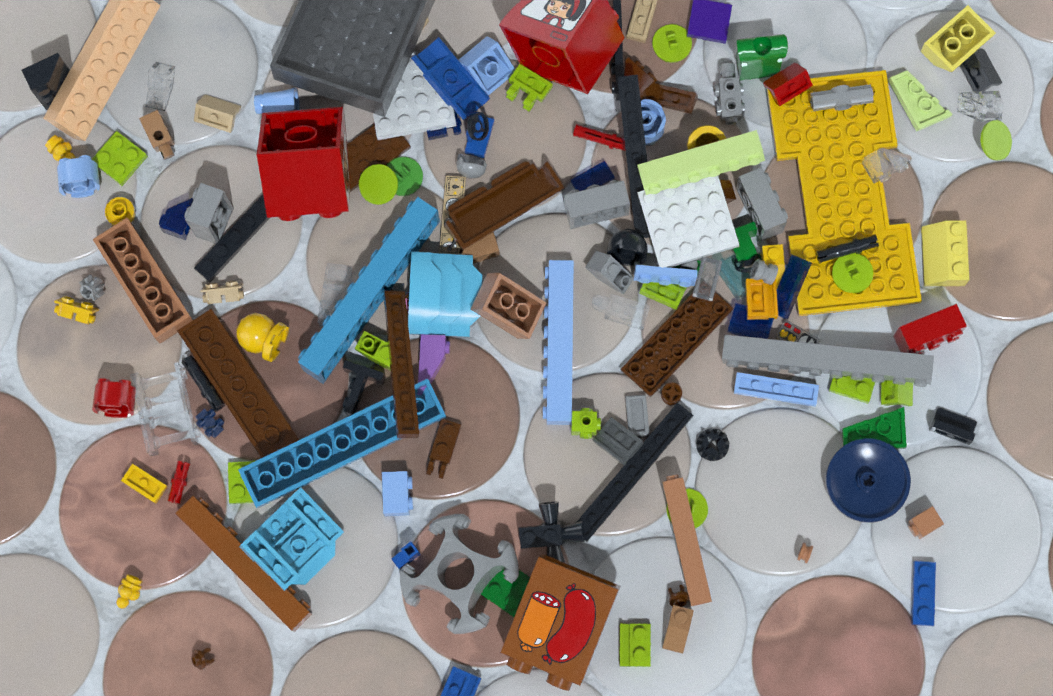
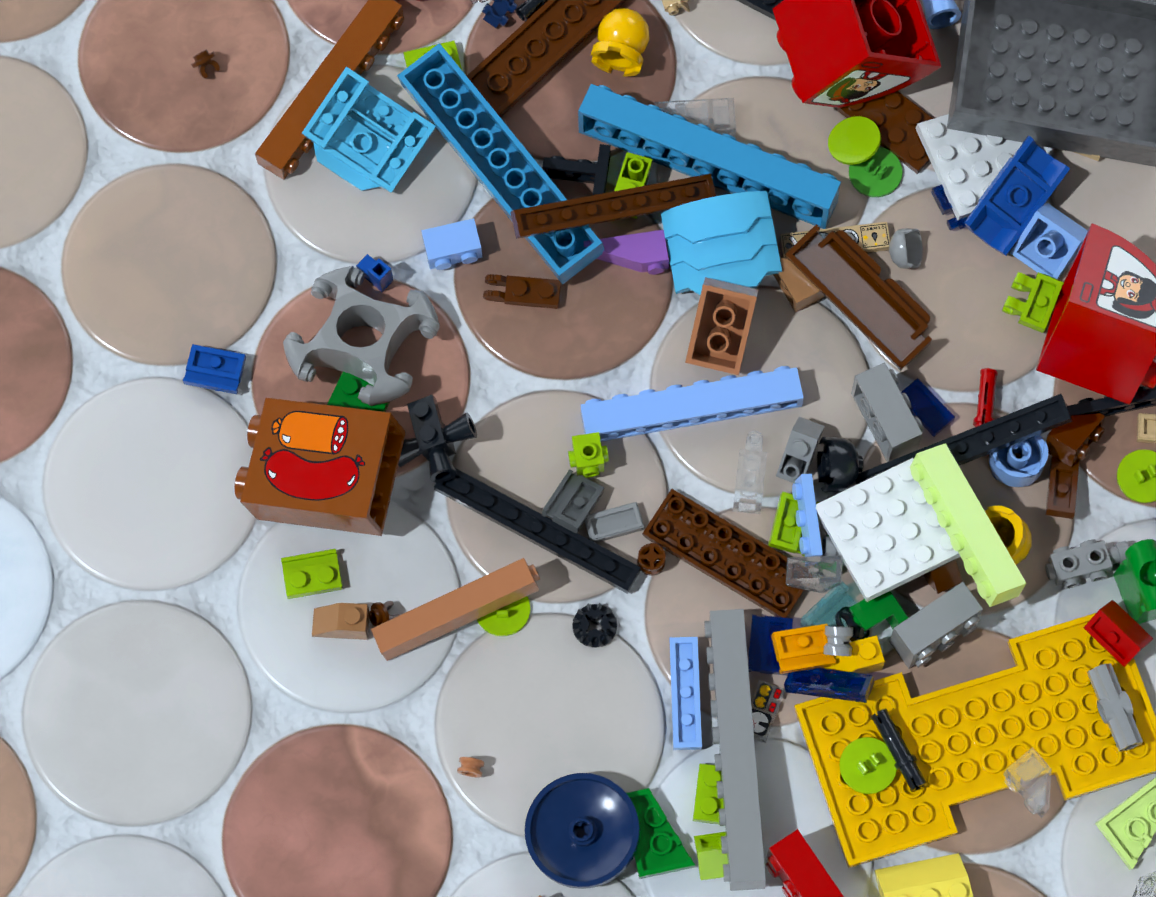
camera: 75 degrees right, 5 degrees down
blue piece [465,112,495,158] -> none

